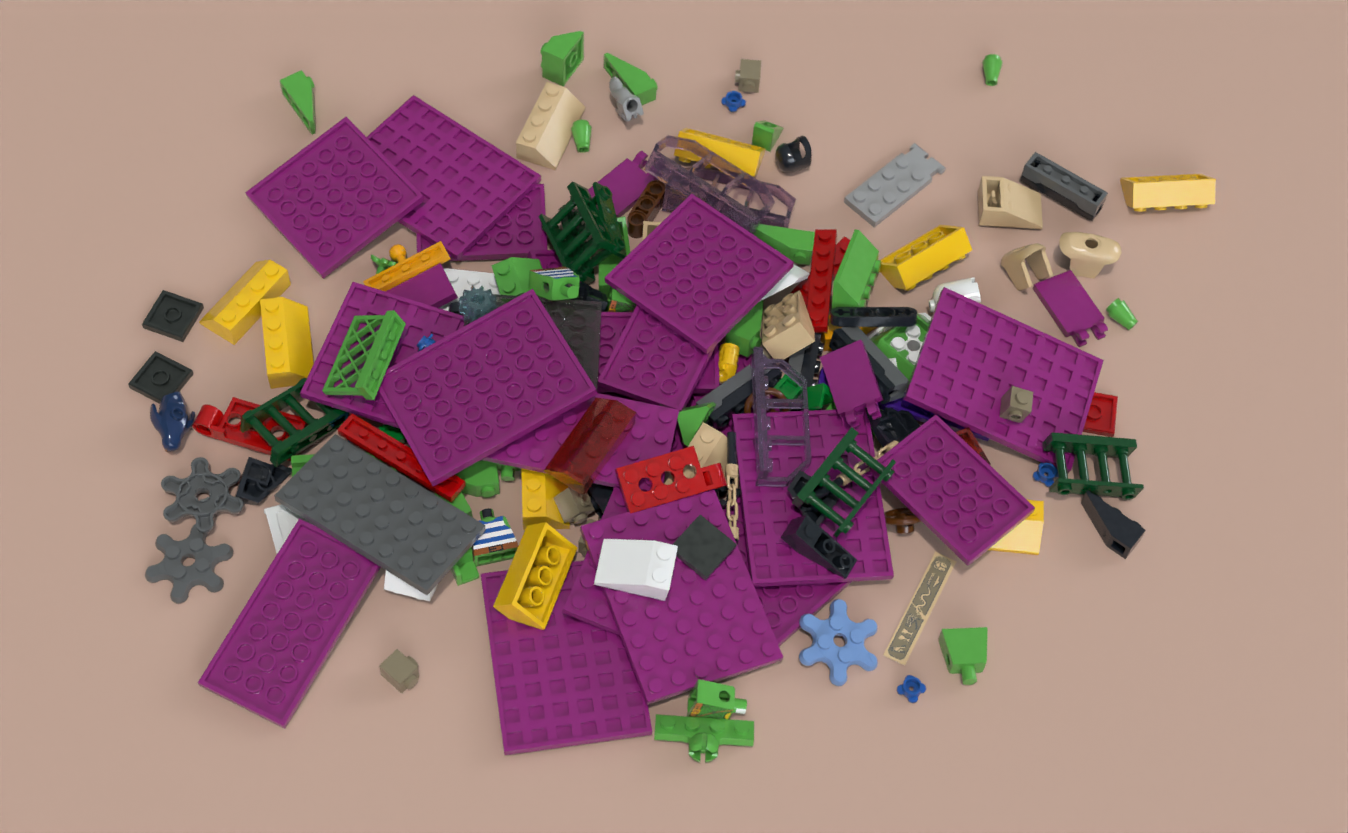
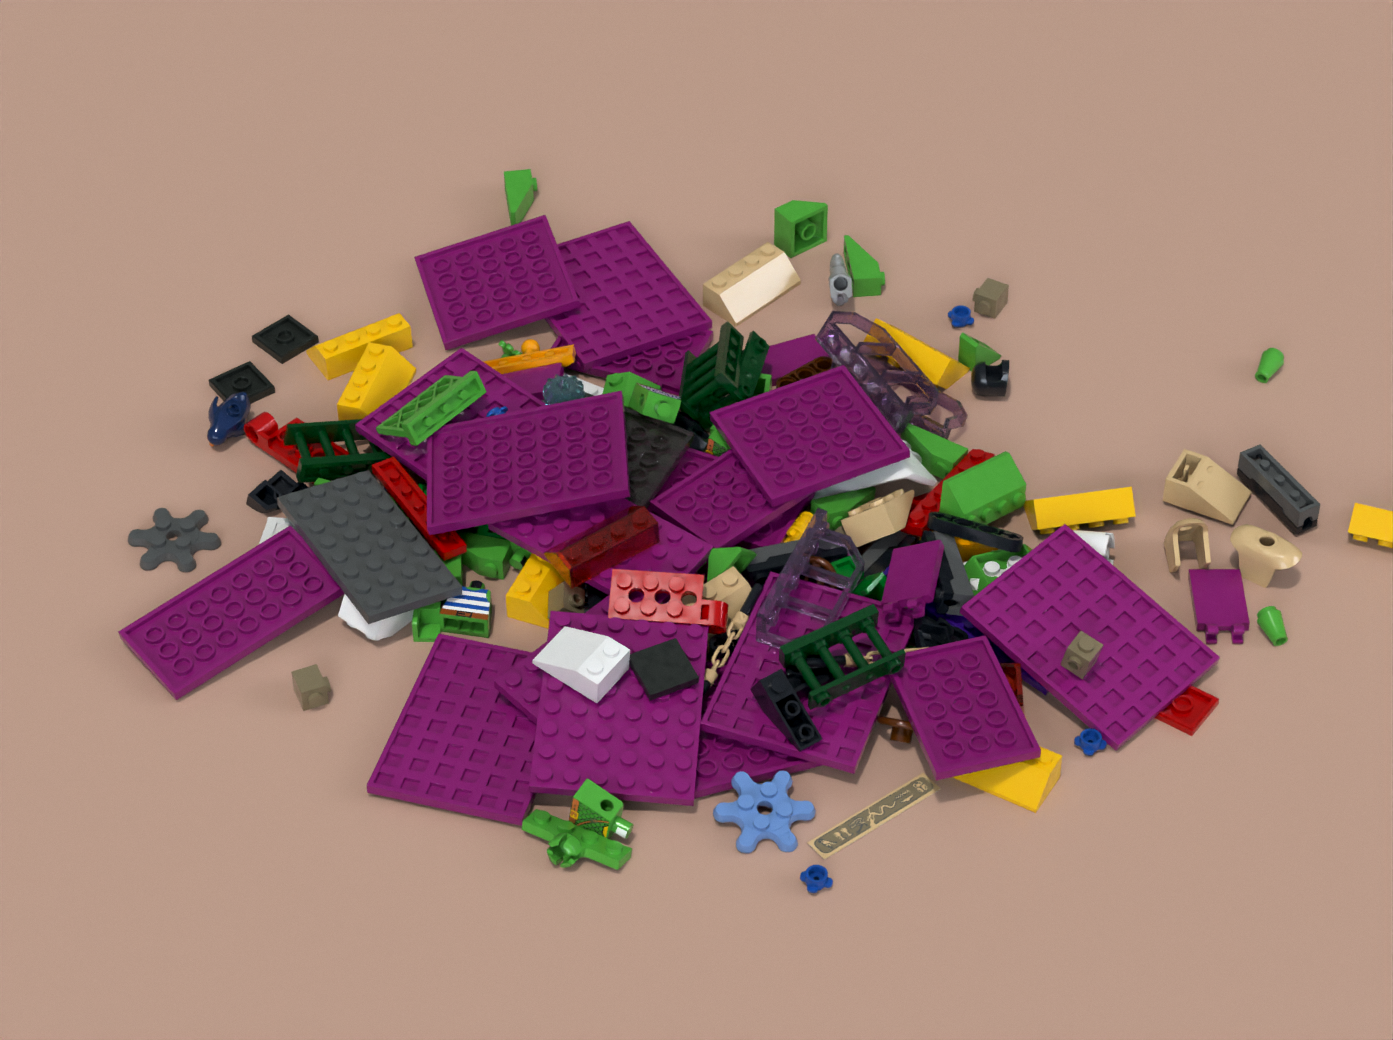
camera: 30 degrees right, 15 degrees down
dark grey plate [161,457,244,533] -> none
yellow slope [493,522,577,630] -> none
bright green cone [571,120,592,153] -> none
light grey hinge [844,143,946,228] -> none
bright green torso [938,627,988,685] -> none
dark green fence [1043,432,1144,500] -> none
black slope [1081,490,1146,560] -> none

